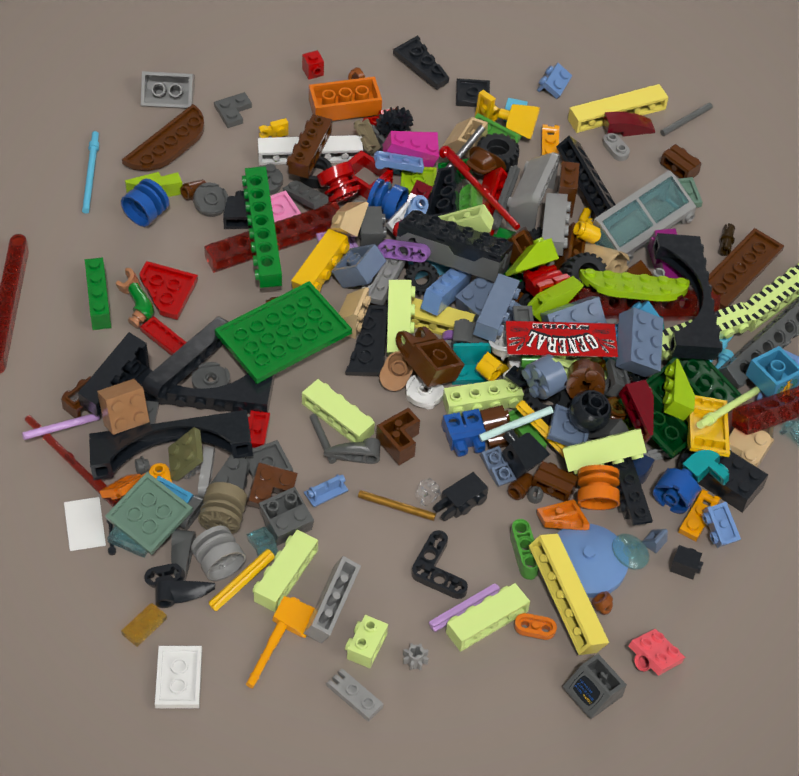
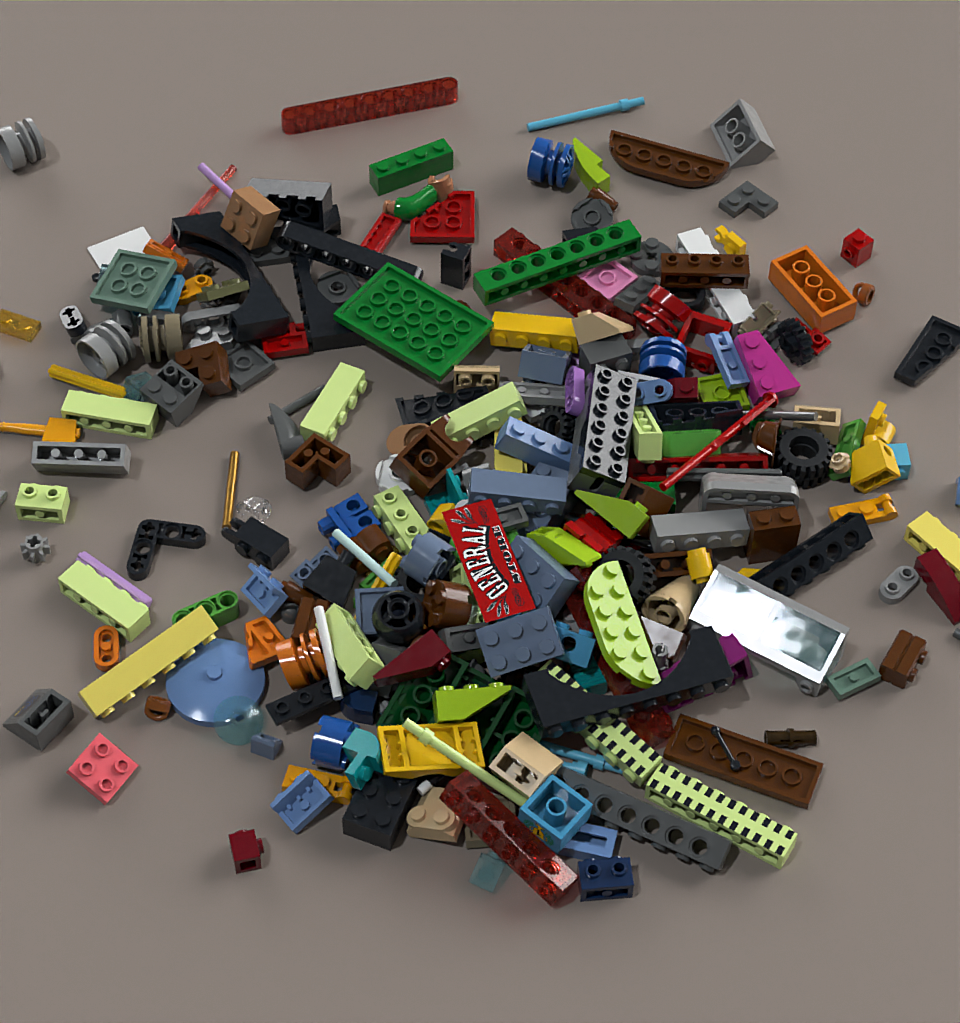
camera: 75 degrees right, 0 degrees up
black piece [155,581,215,608] -> none
medium blue hinge [304,474,348,507] -> none
black tile [456,79,490,107] -> none
black brick [670,545,704,580] -> none
none -> dark red brick [229,829,264,874]
none -> medium blue bracket [240,563,288,619]
none -> white bar [314,606,343,700]
none -> black hinge [441,242,472,290]
none -> tan slope [489,732,564,799]
none -> black hinge [710,726,740,771]
none -> tan plate [829,452,851,474]

